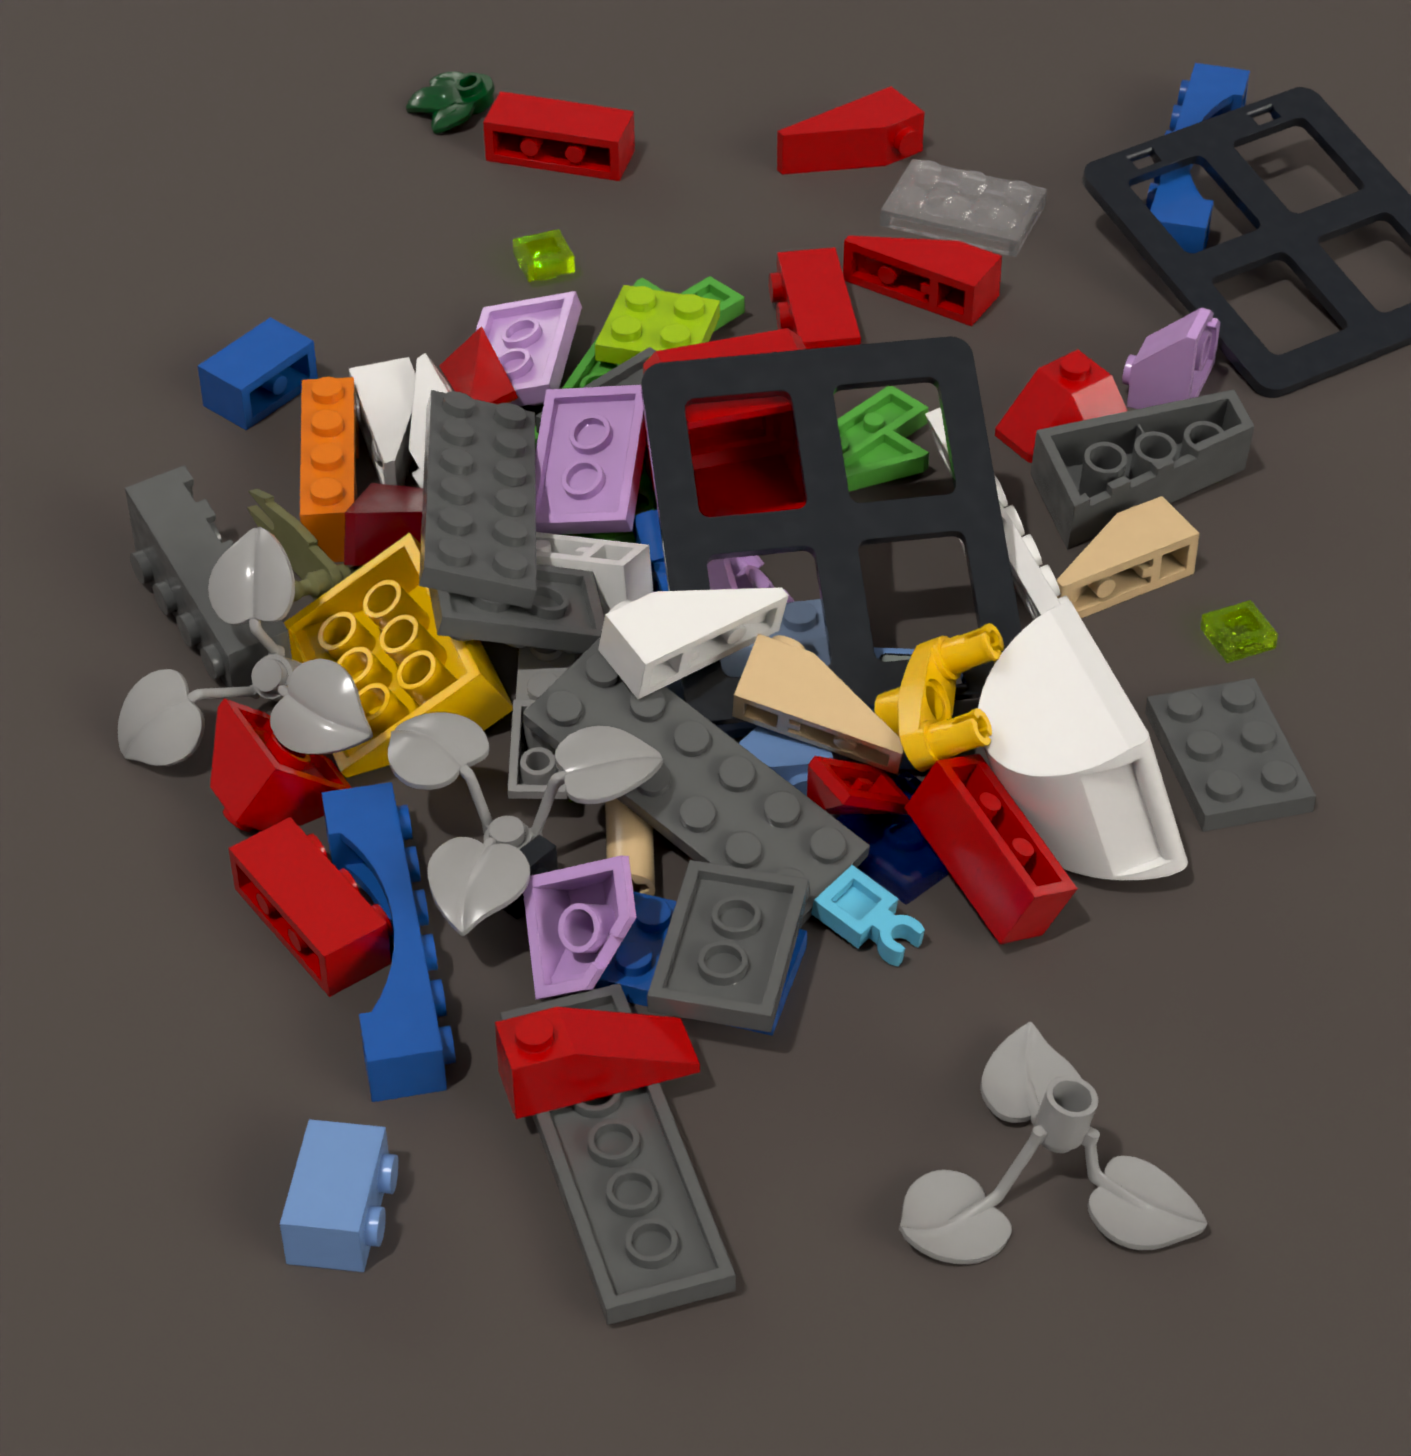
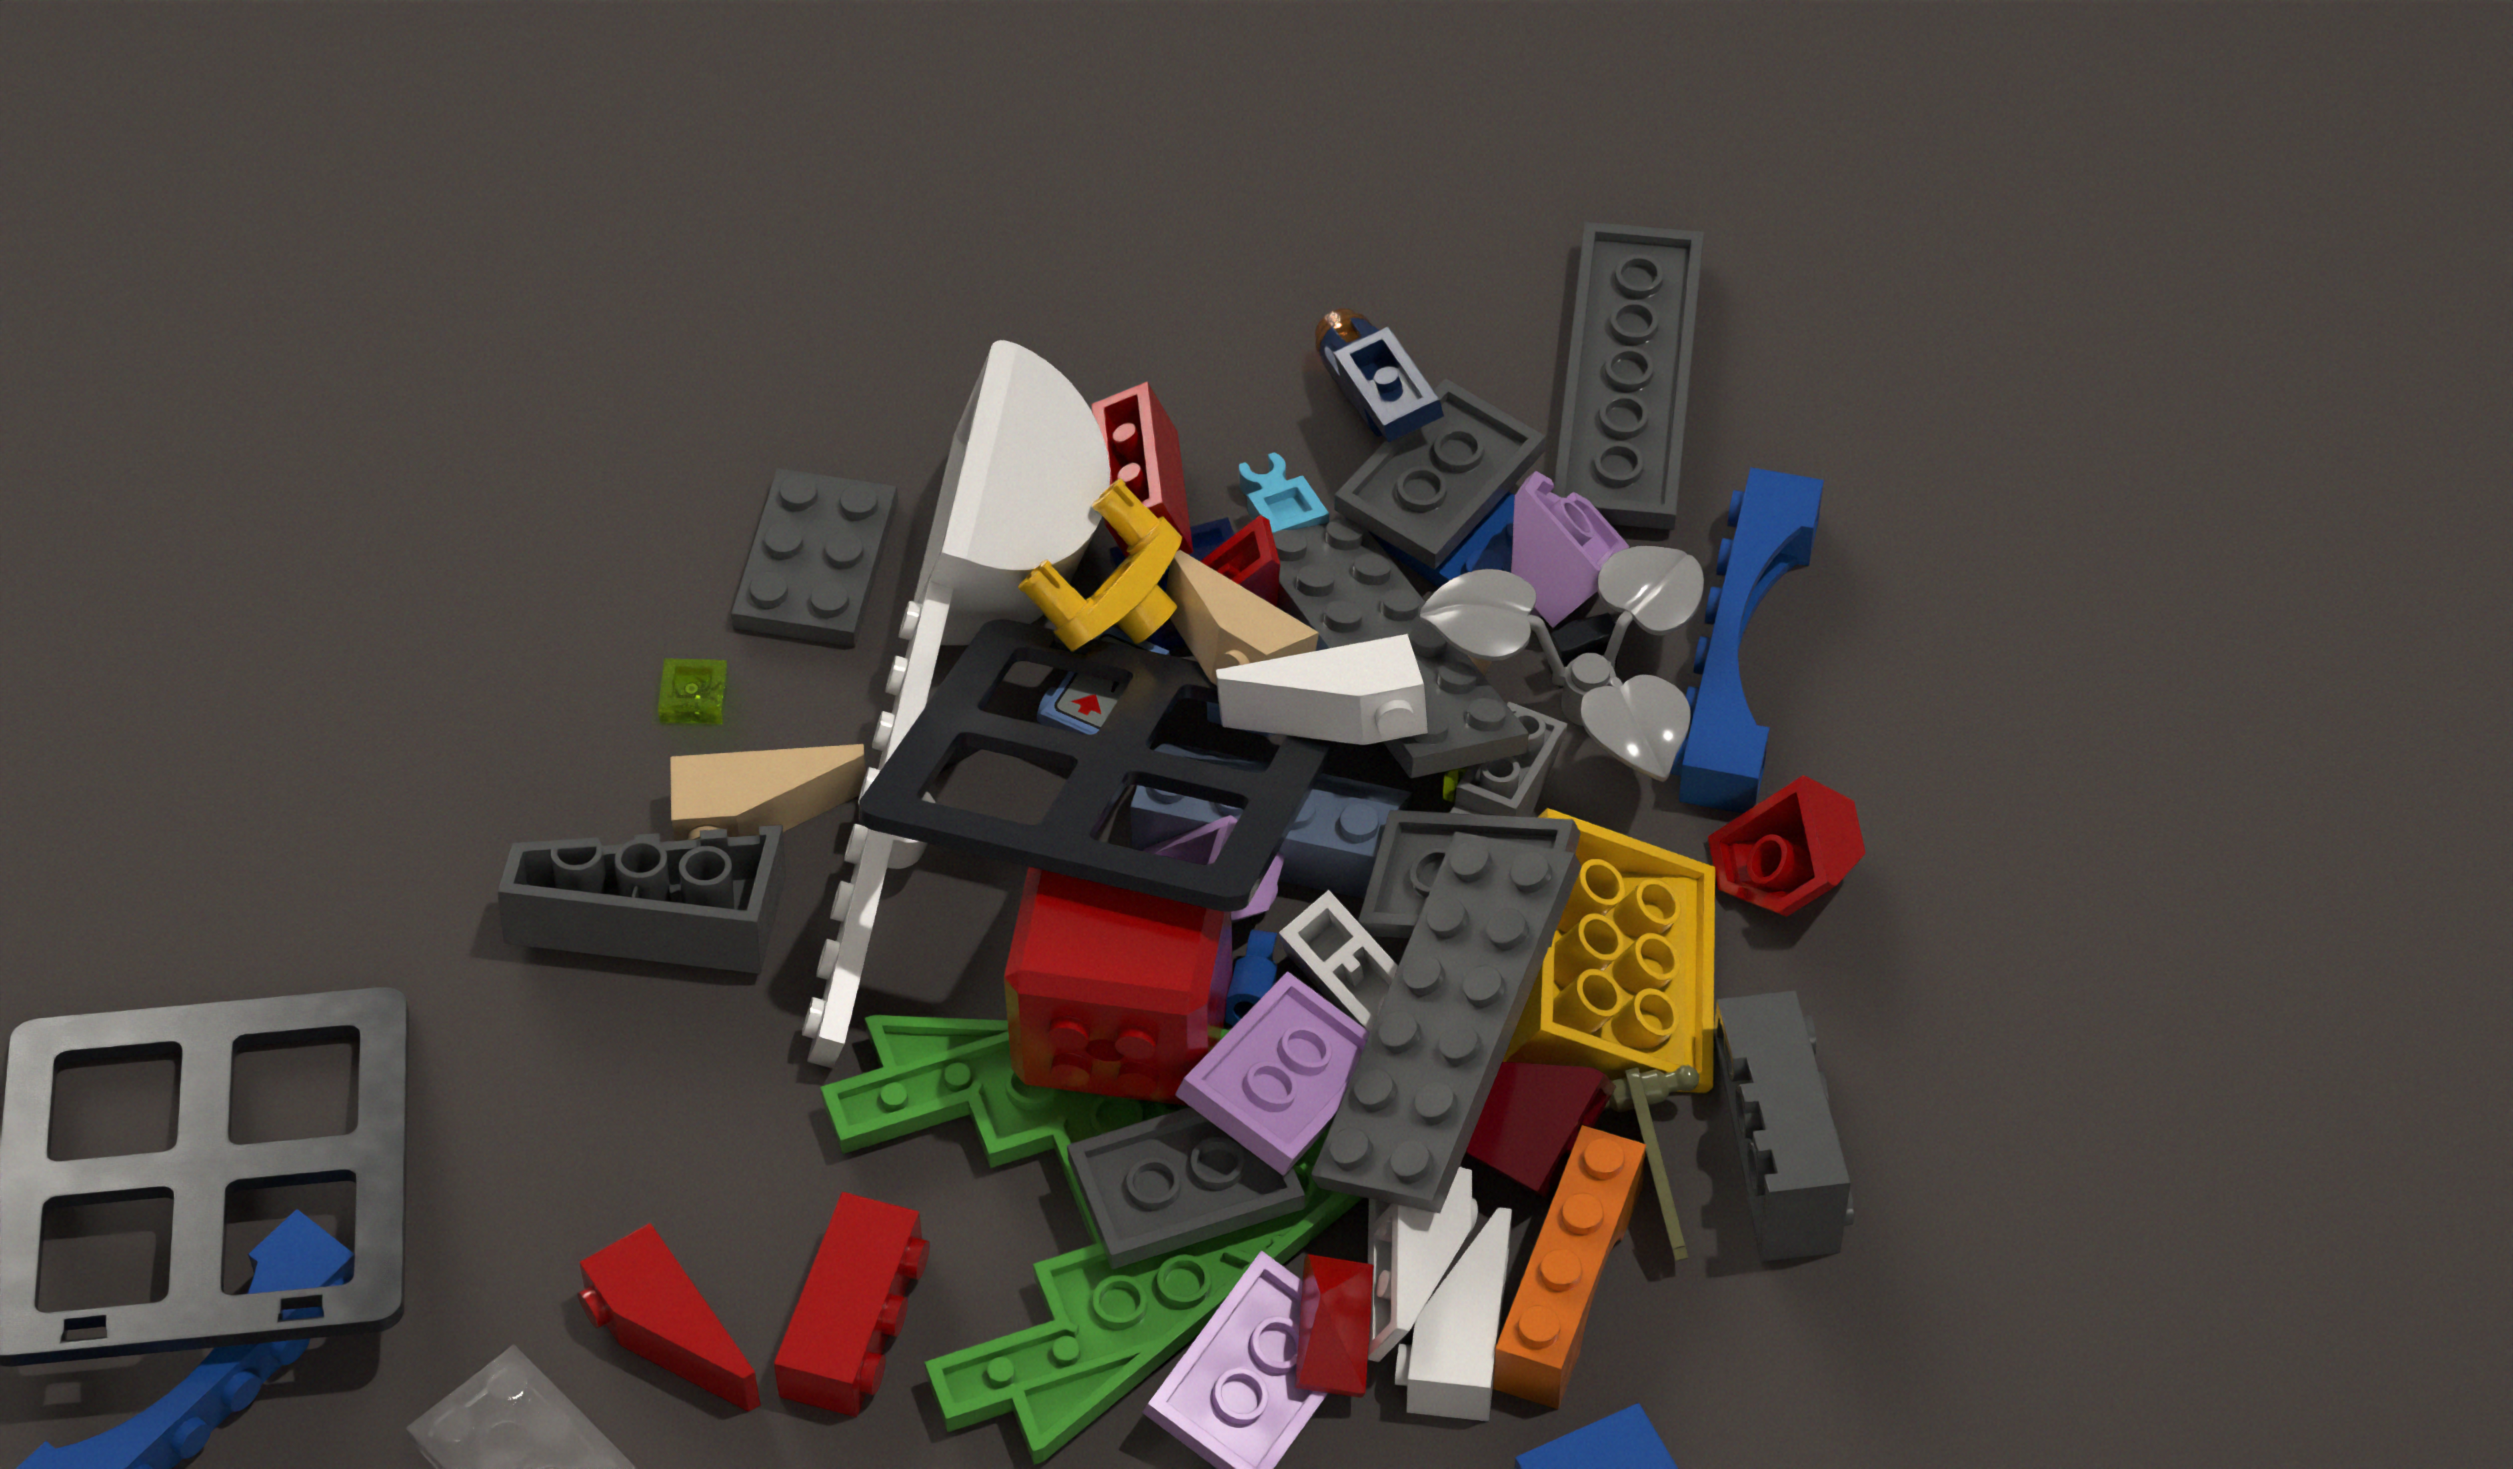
camera: 155 degrees left, 10 degrees up
light grey plant [118,527,373,766] -> none
red brick [228,817,393,997] -> none
medium blue brick [280,1119,399,1272] -> none
red slope [495,1007,700,1119] -> none
lime plate [595,285,720,365] -> none
light grey plant [899,1022,1208,1265] -> none
red slope [995,349,1128,463] -> none
lavender slope [1122,308,1220,409] -> none
none -> dark blue plate [1315,308,1444,443]

